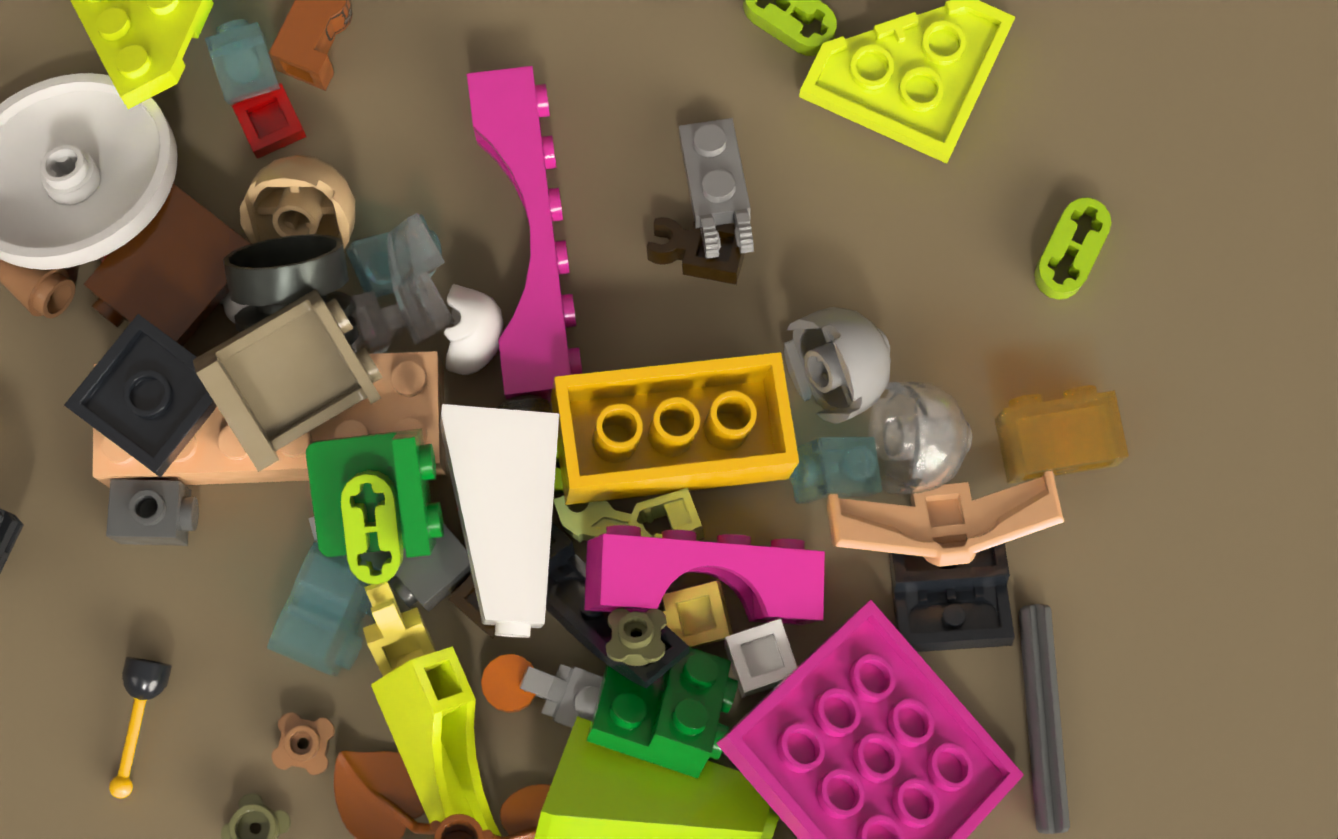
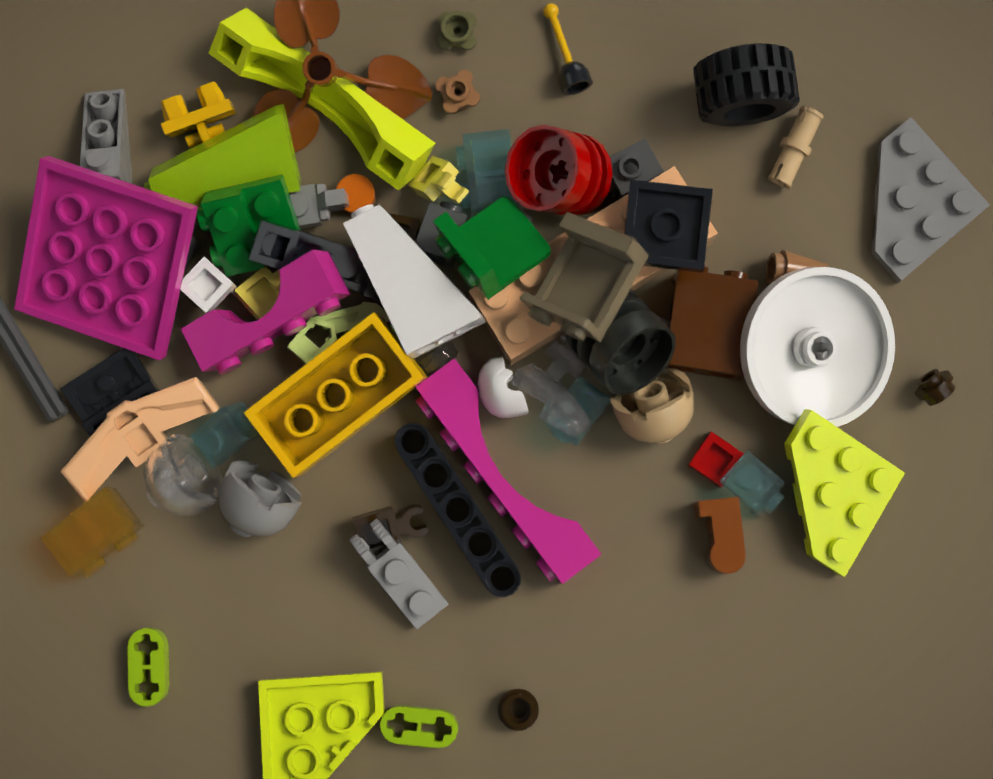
camera: 155 degrees right, 5 degrees up
lime beam [341,470,404,584] -> none
olive plate [606,608,667,666] -> none
none -> black beam [395,423,521,597]
none -> red wheel [505,125,613,216]

